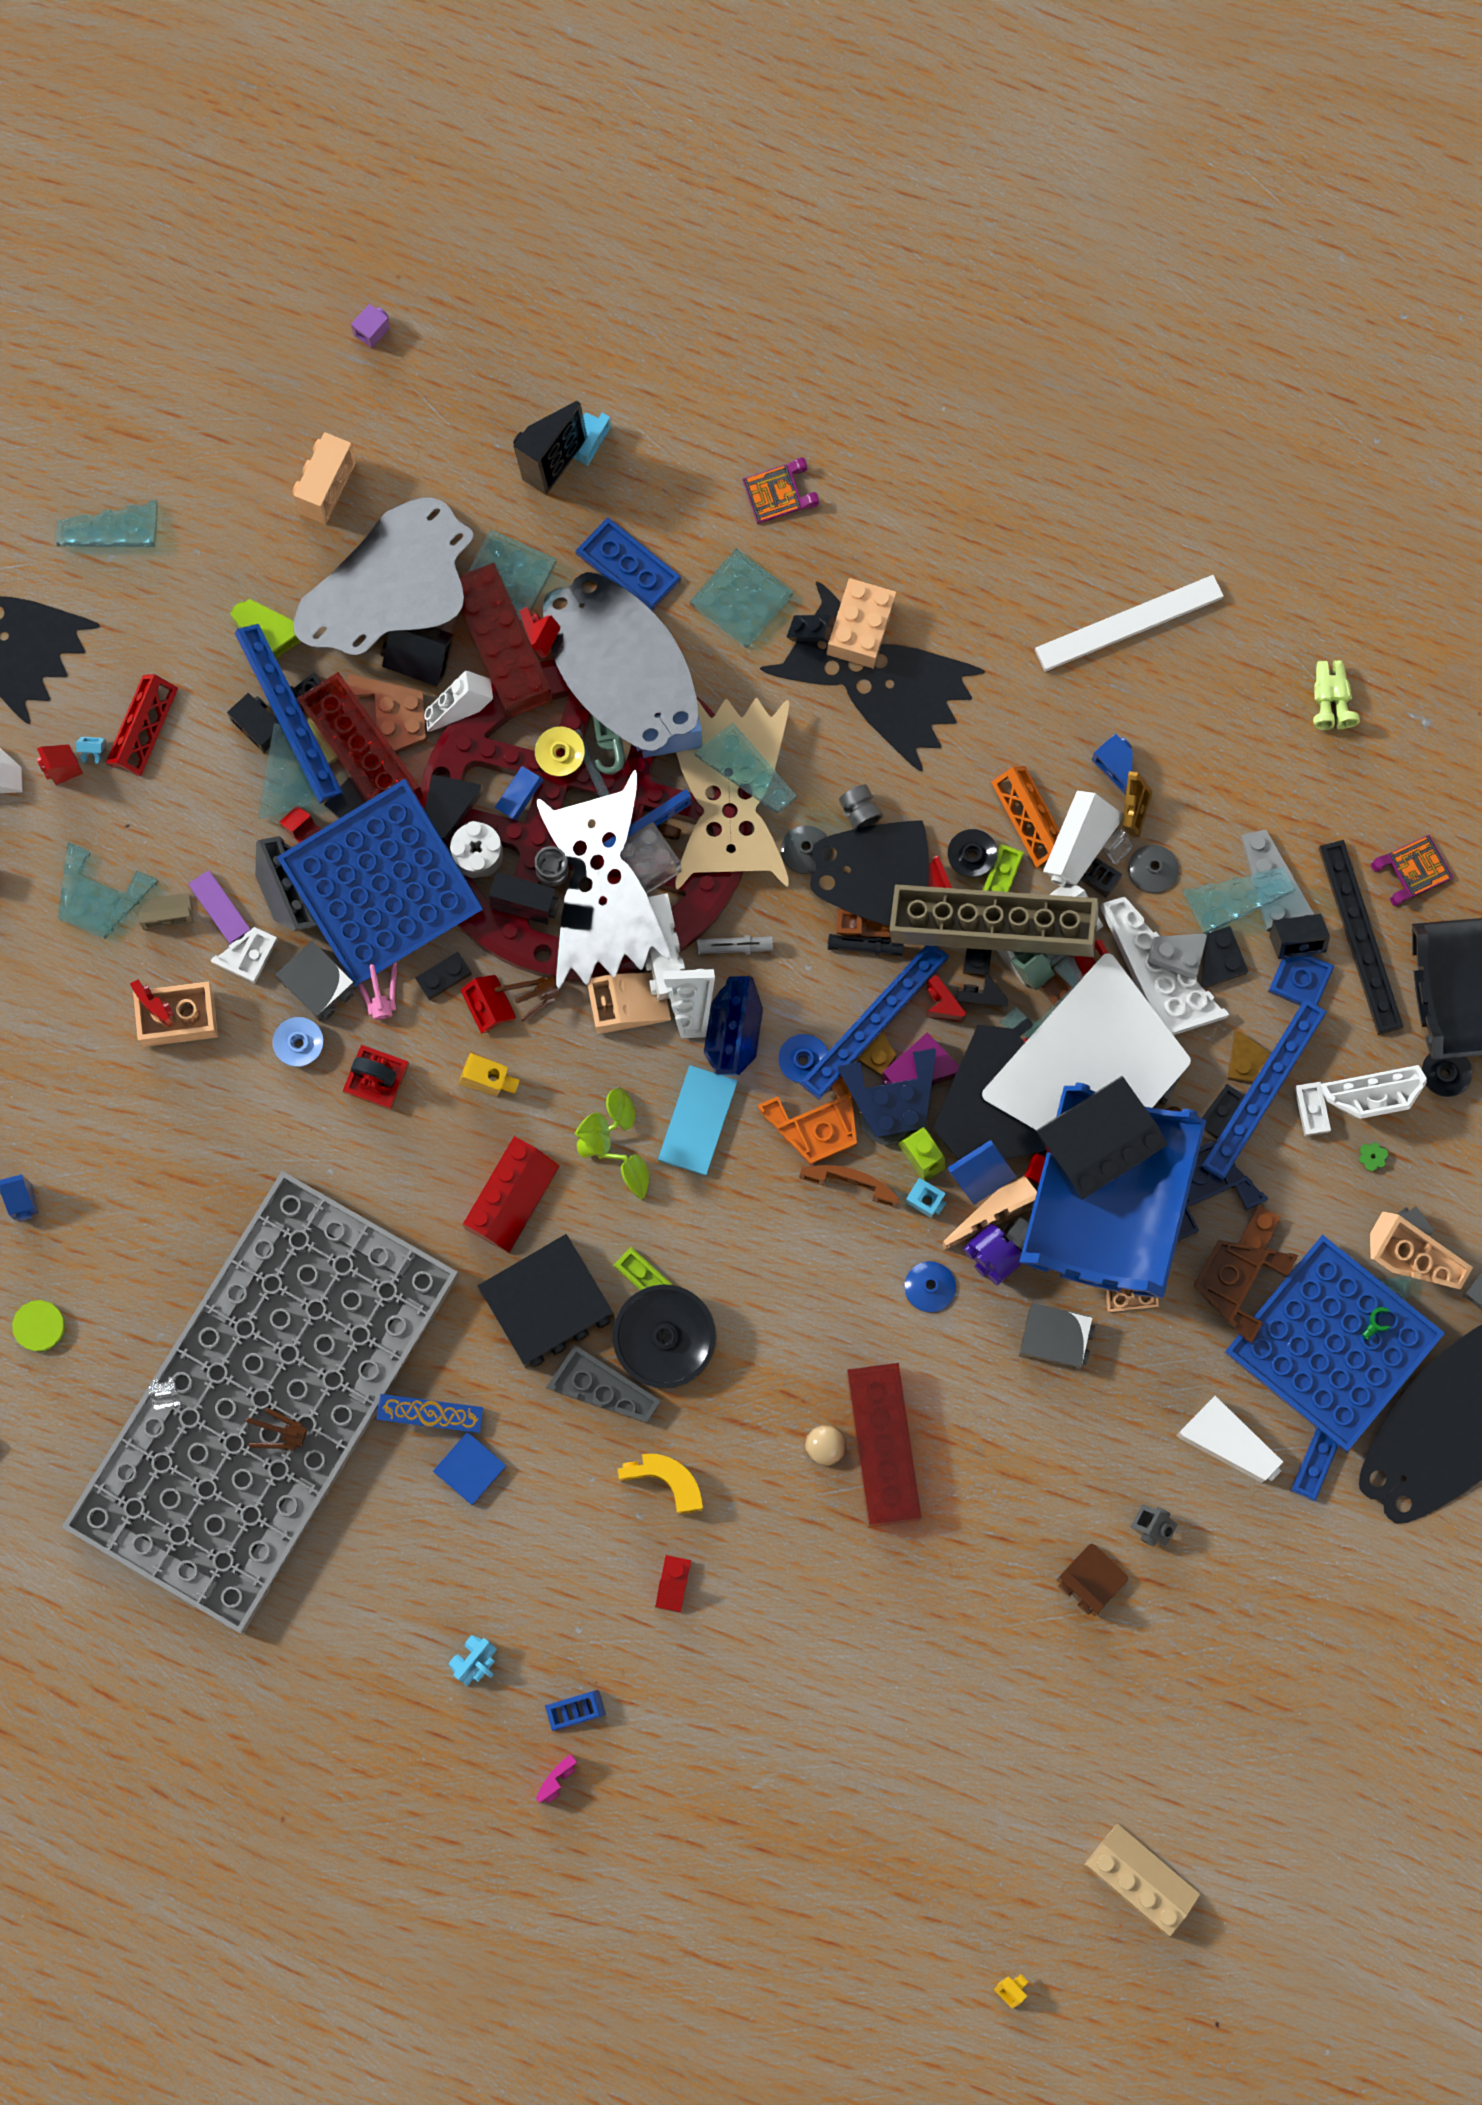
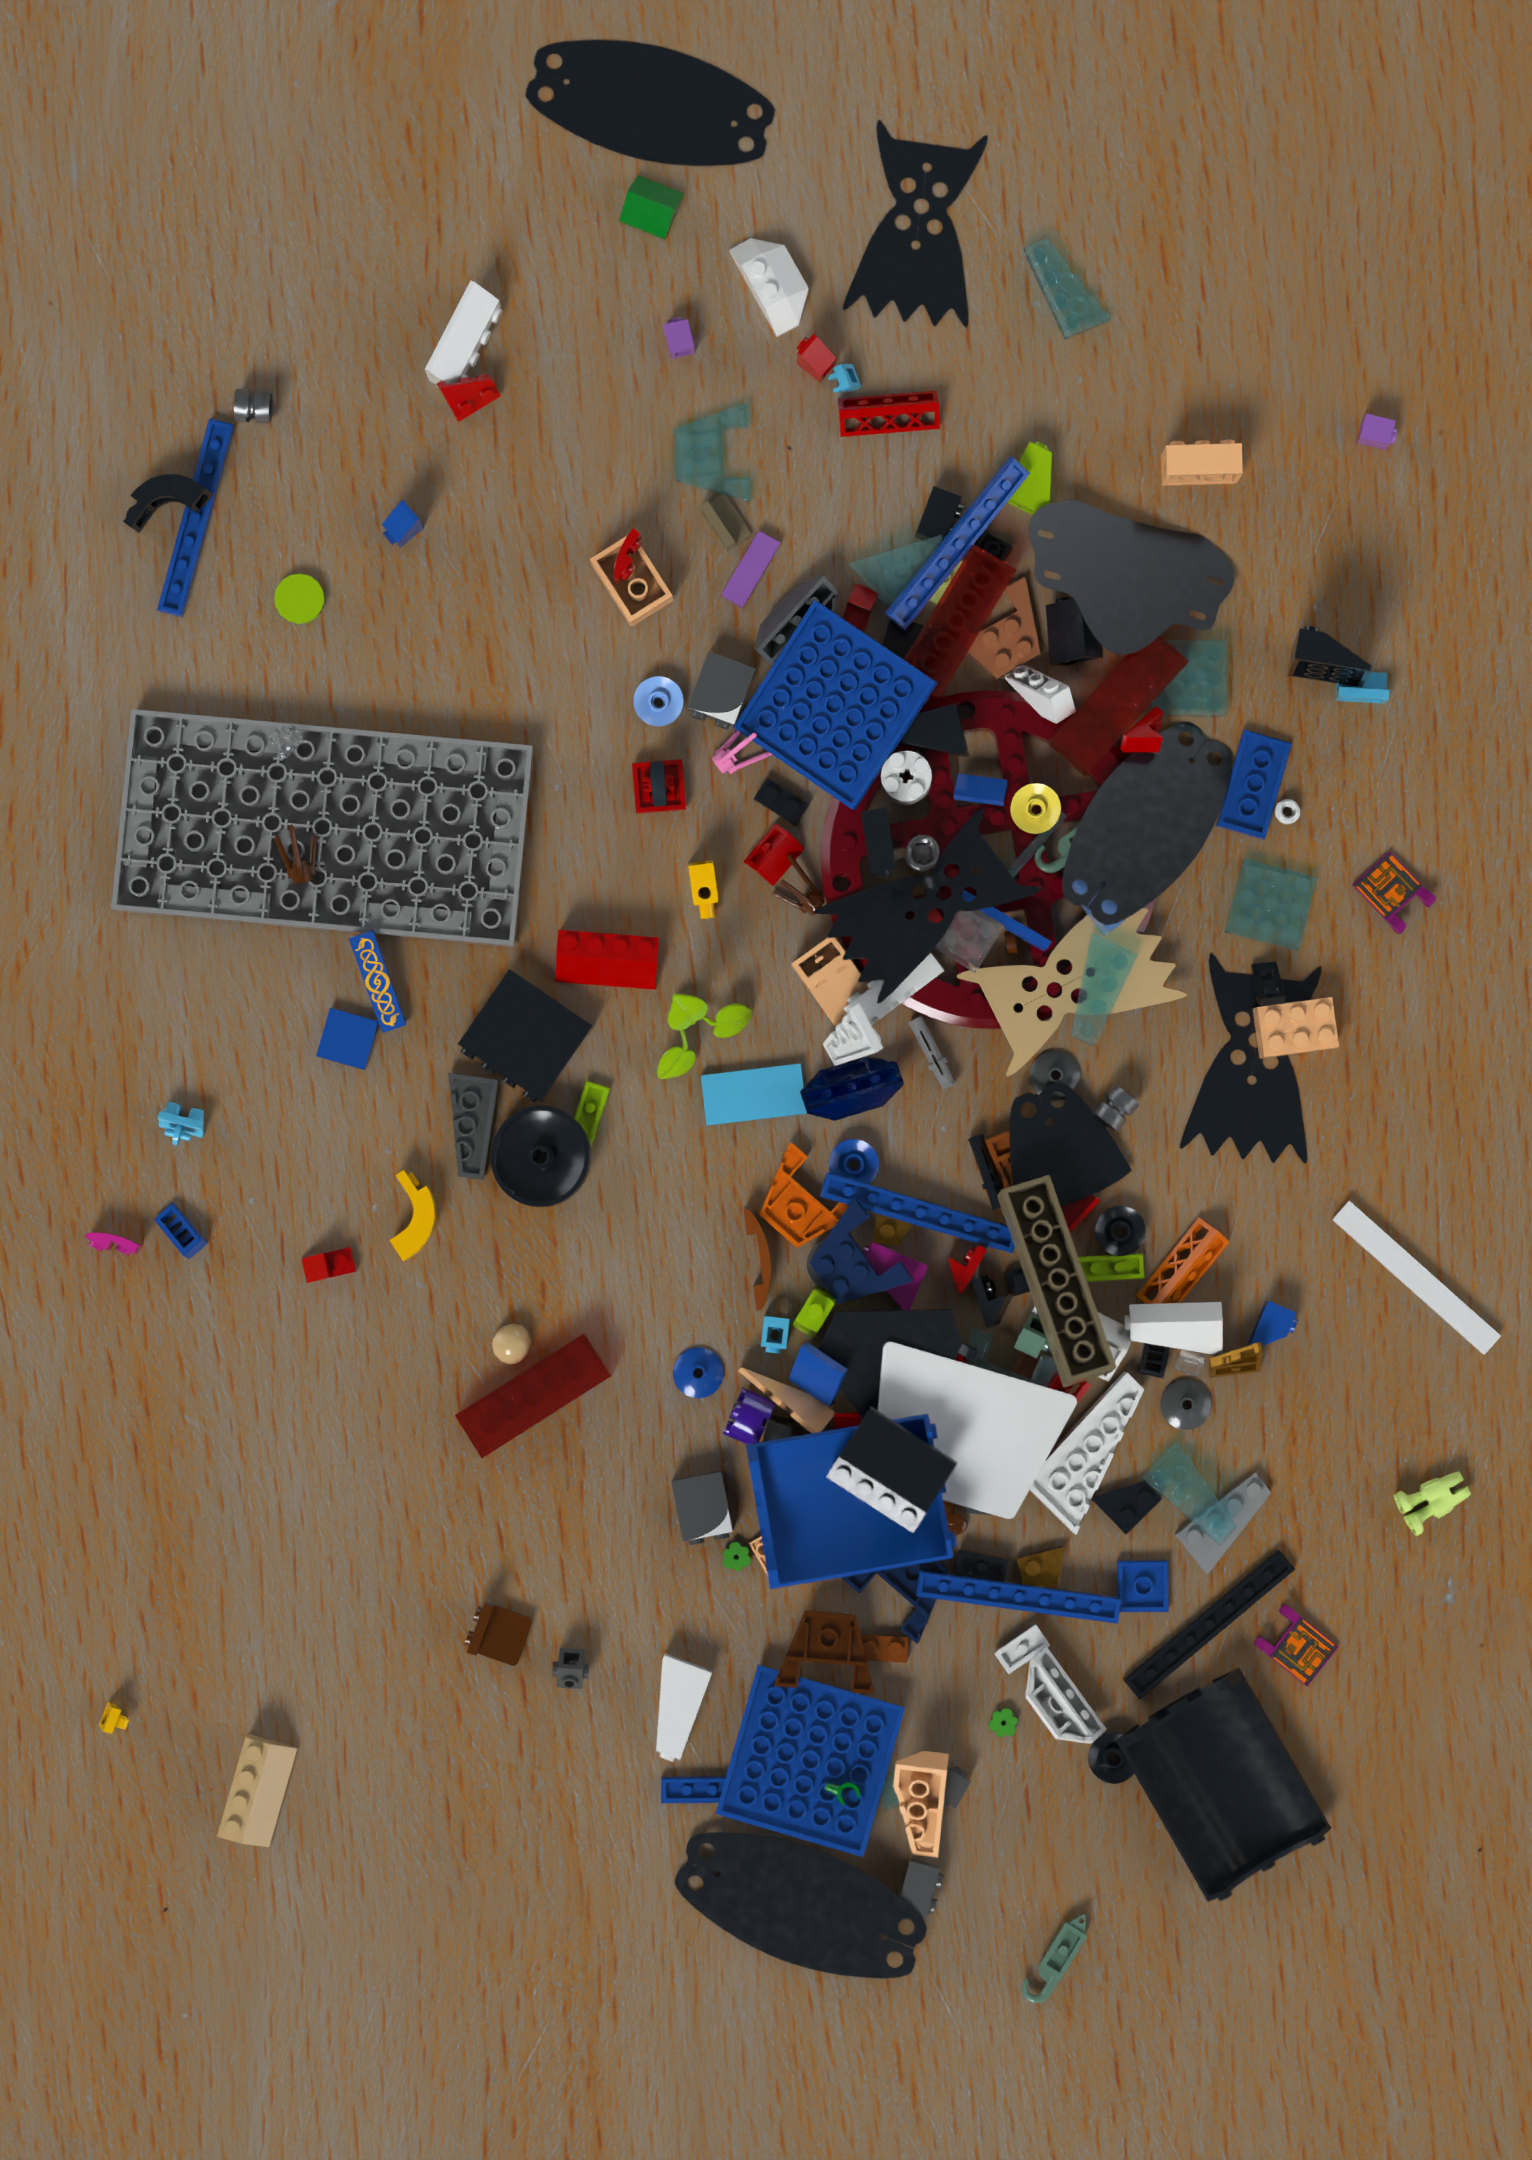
camera: 65 degrees right, 10 degrees up
white wing [211,927,278,984] -> none
light grey wing [1147,934,1207,979] -> none
black brick [1269,914,1330,959] -> none
none -> bright green plant [723,1542,751,1572]
none -> white plate [1275,799,1300,824]

